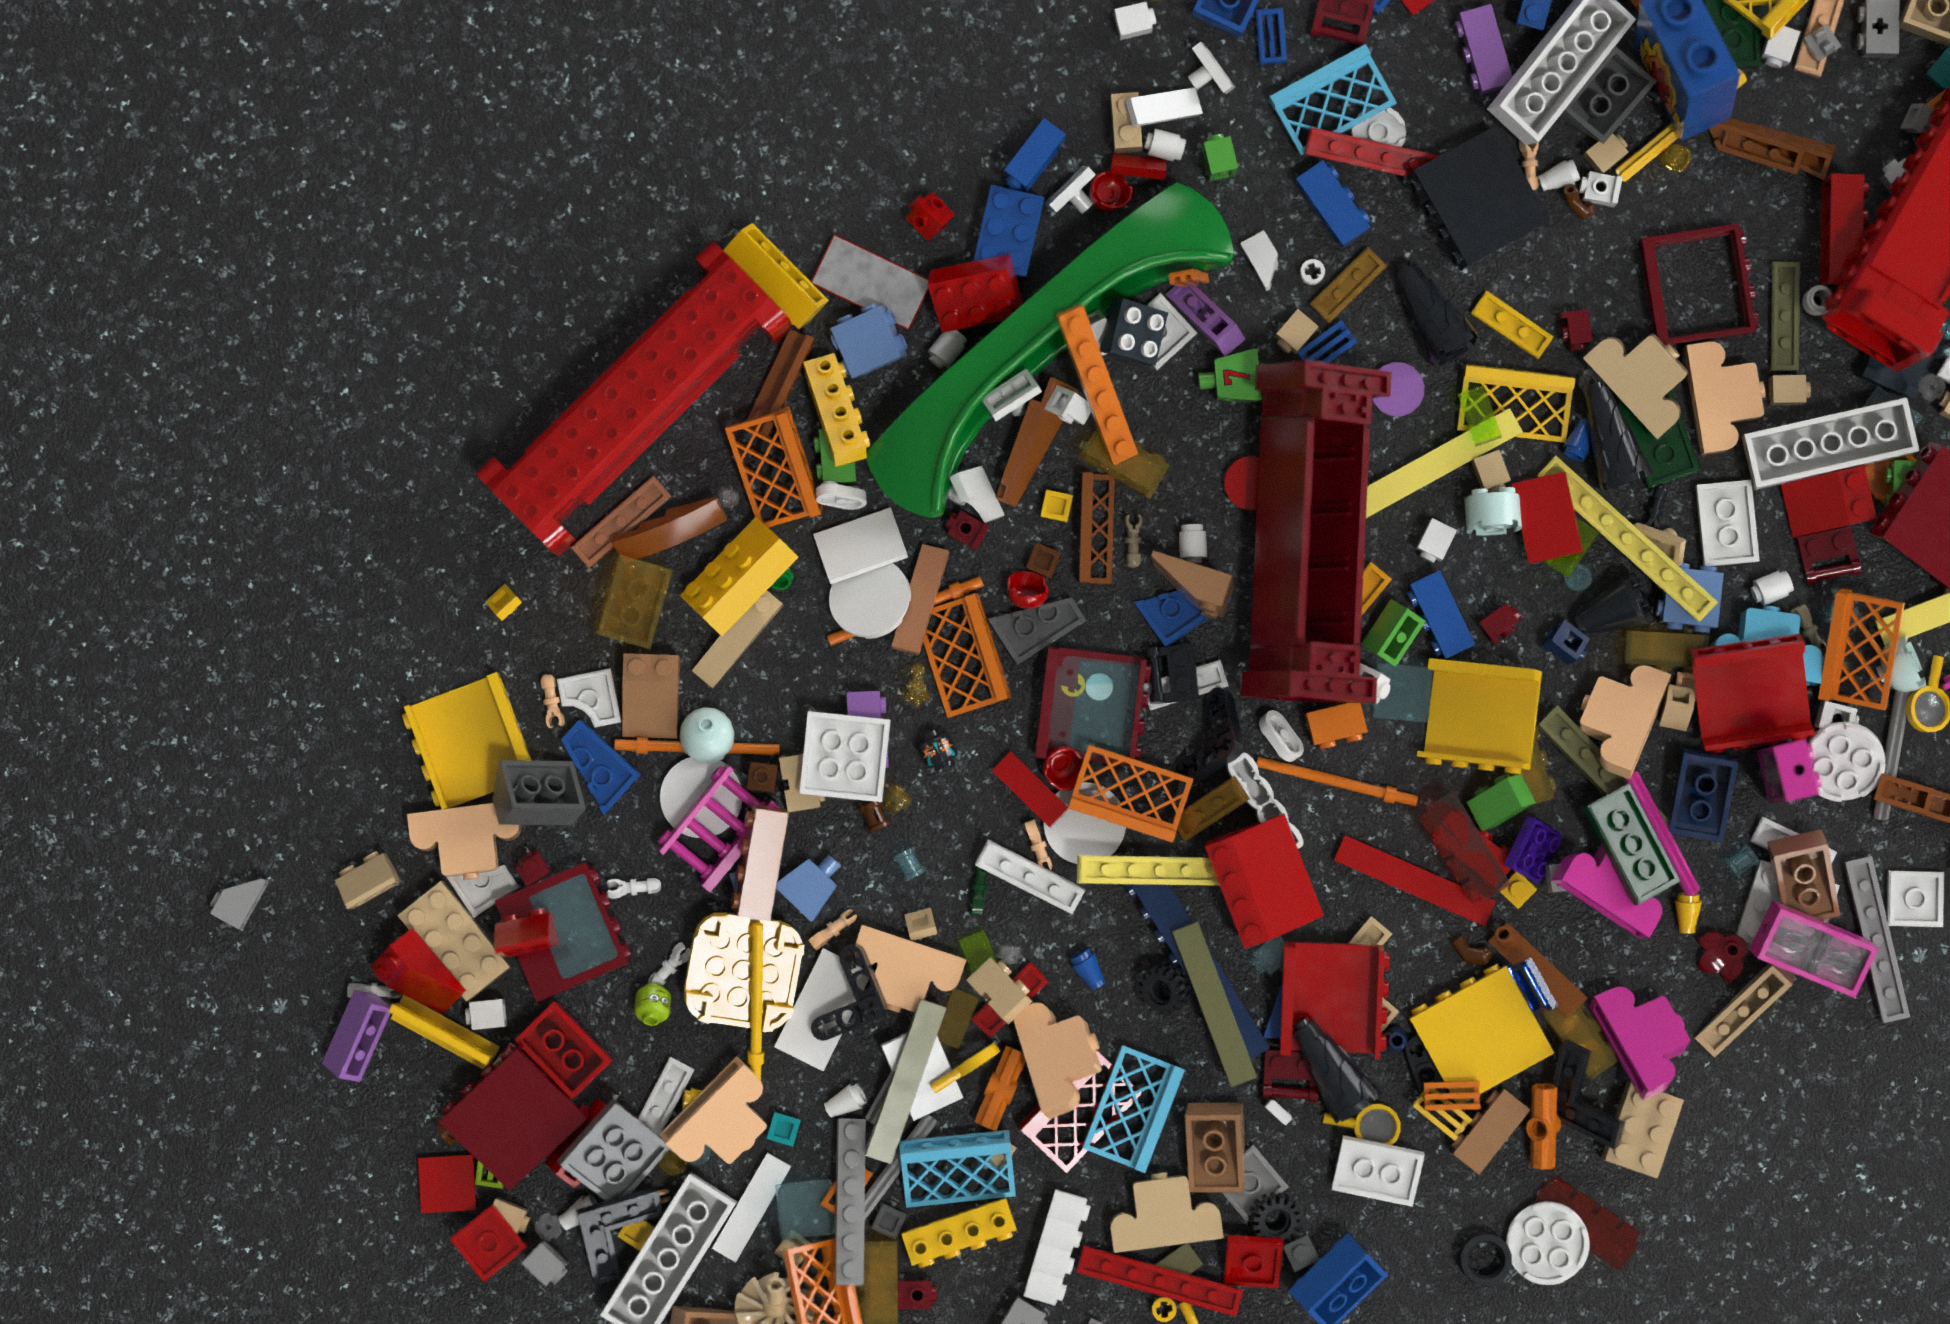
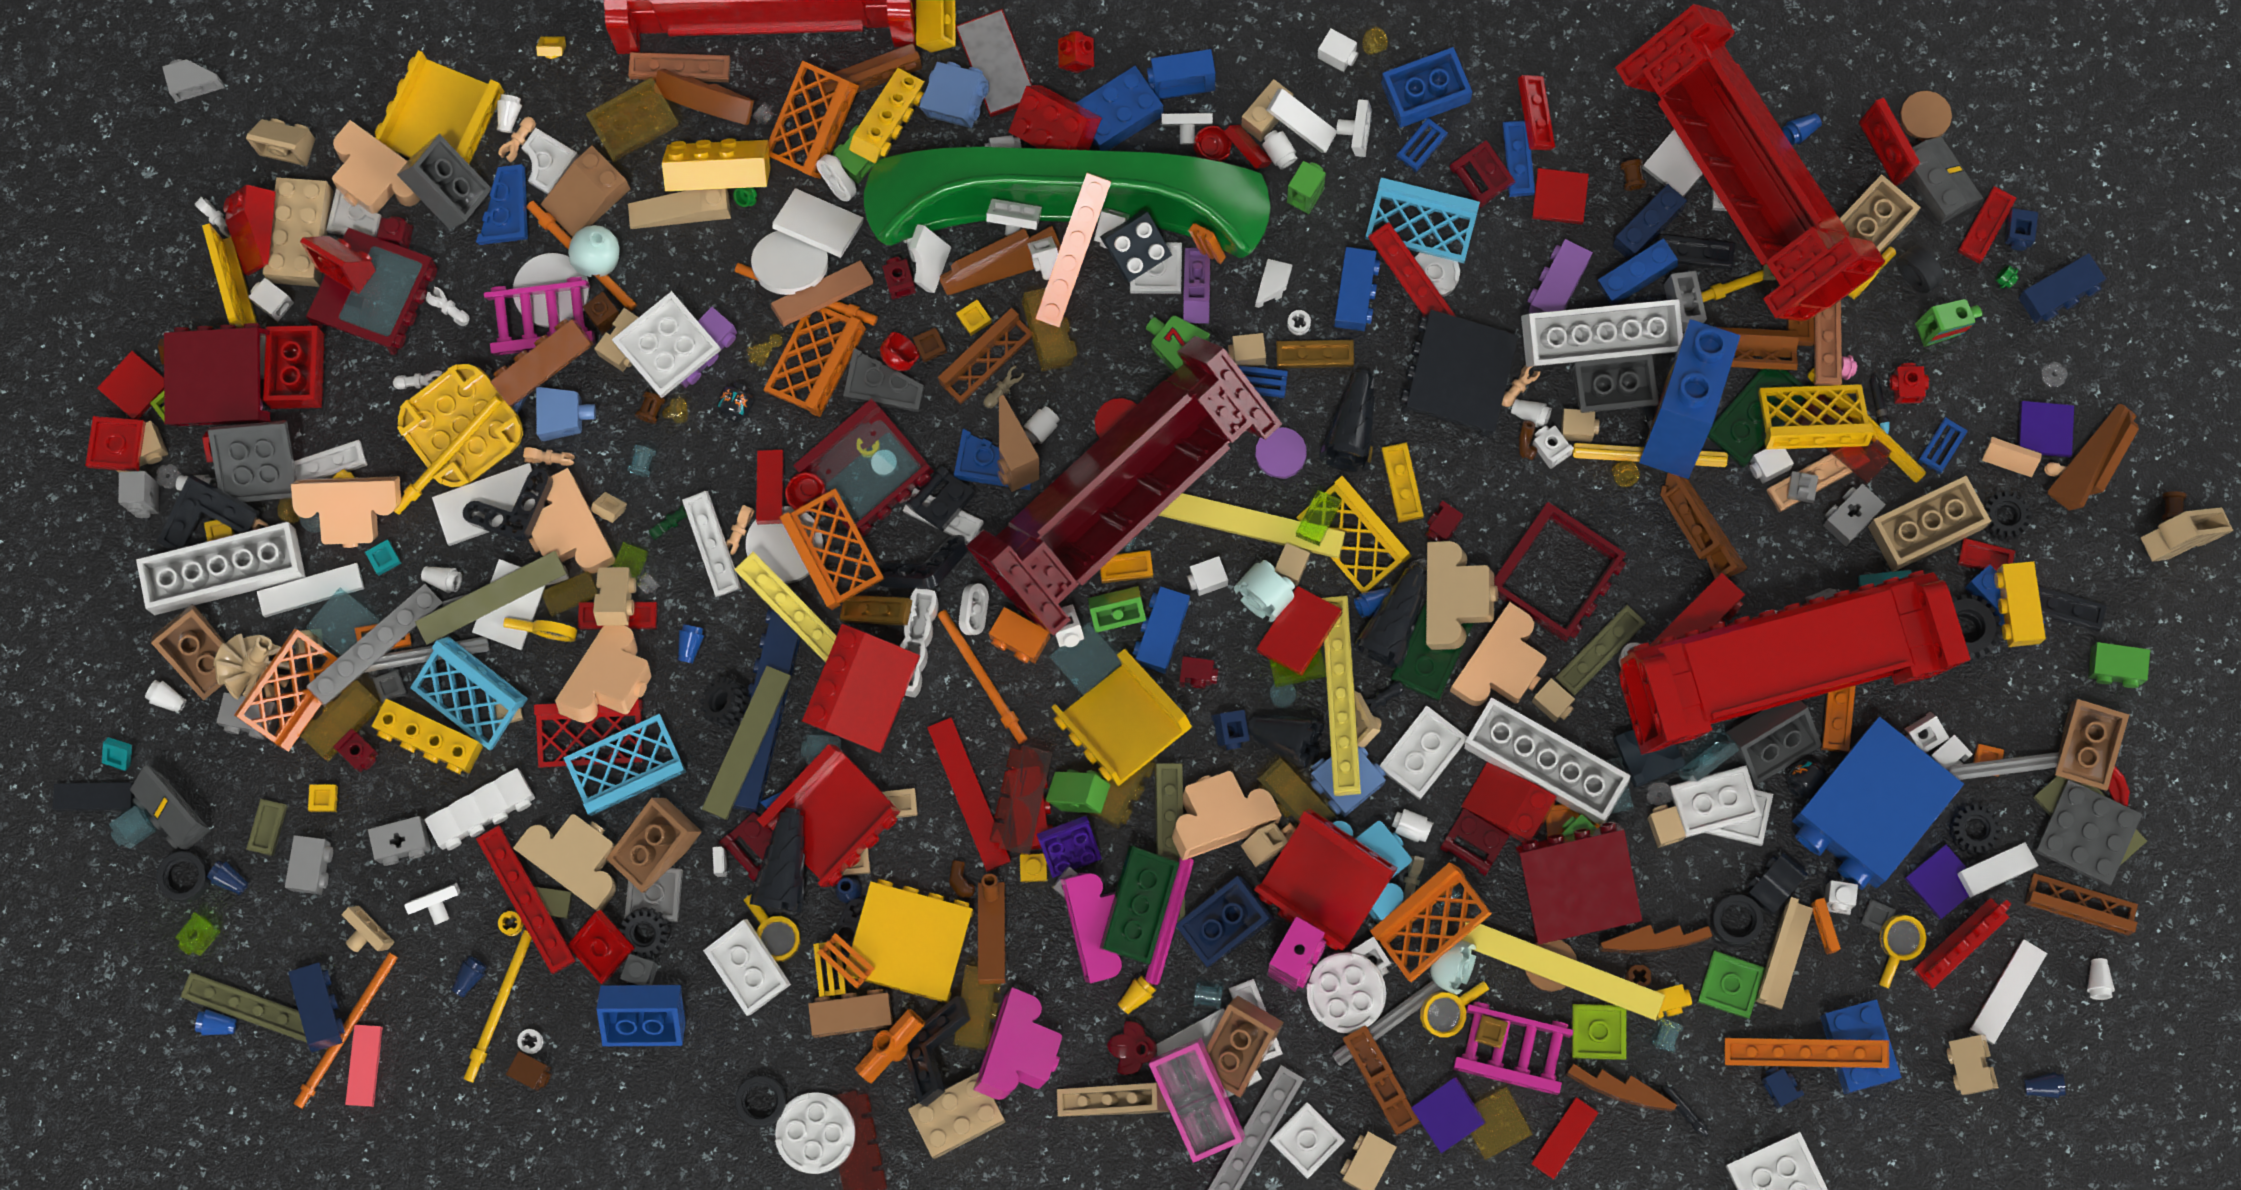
camera: 50 degrees right, 10 degrees down
medium lavender brick [322,990,391,1082] -> none
lime head [634,983,671,1026] -> none
orange piece [974,1046,1026,1131] -> none
clear blue tile [1507,957,1558,1016] -> none
none -> white cone [497,94,522,133]

